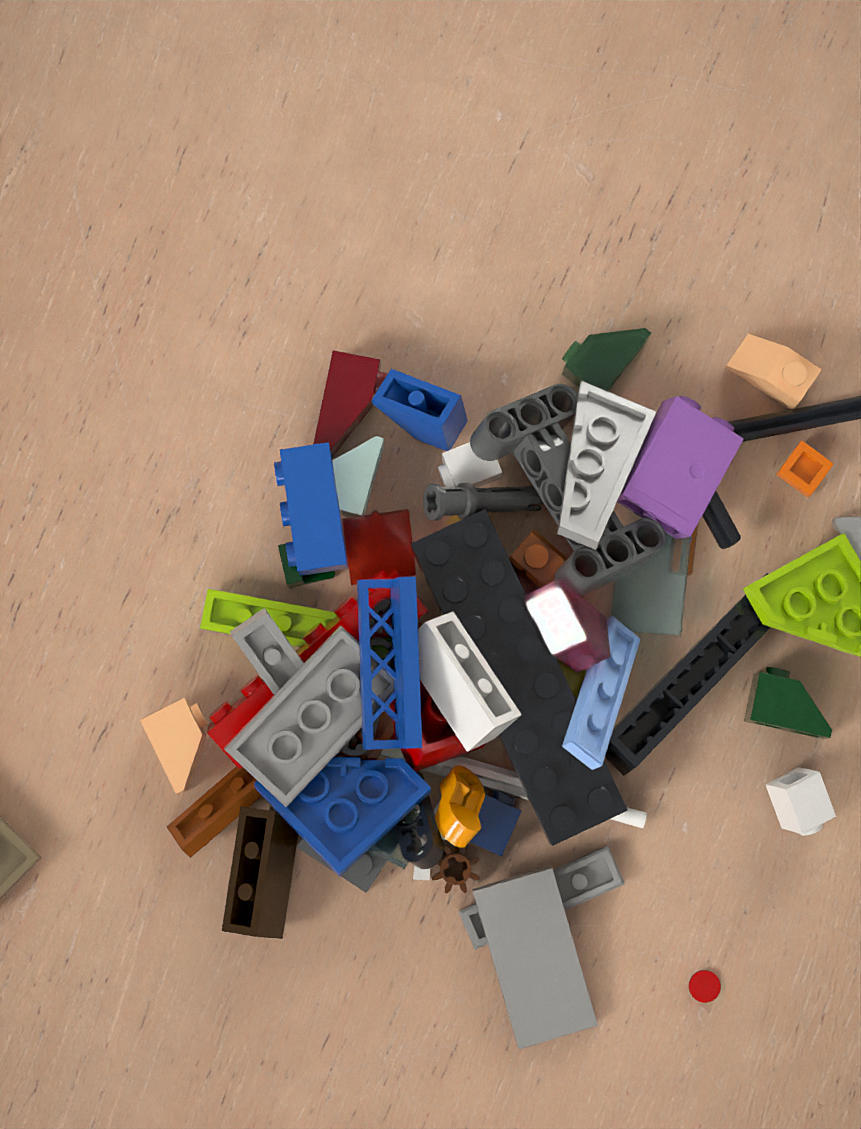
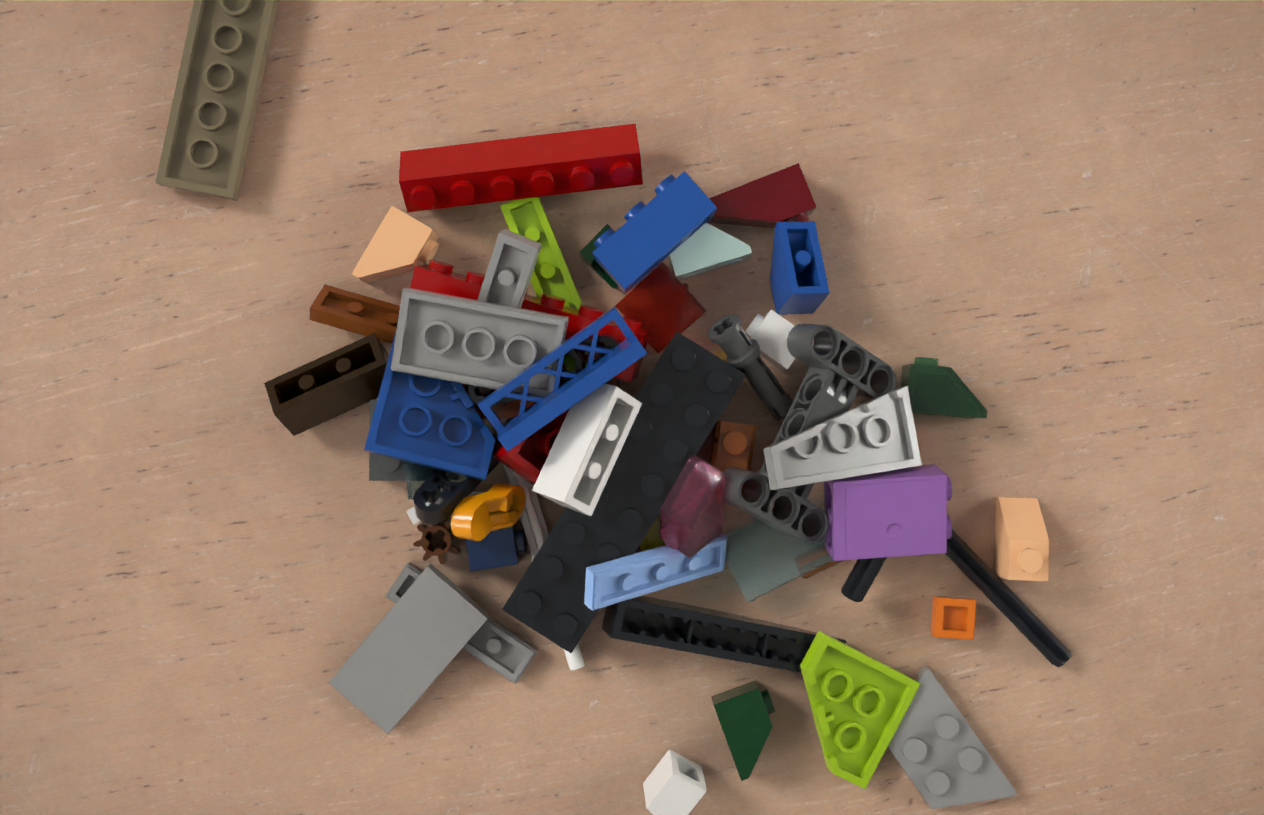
camera: 60 degrees right, 5 degrees up
red piece [688,970,721,1003] -> none
none -> red brick [399,123,643,213]

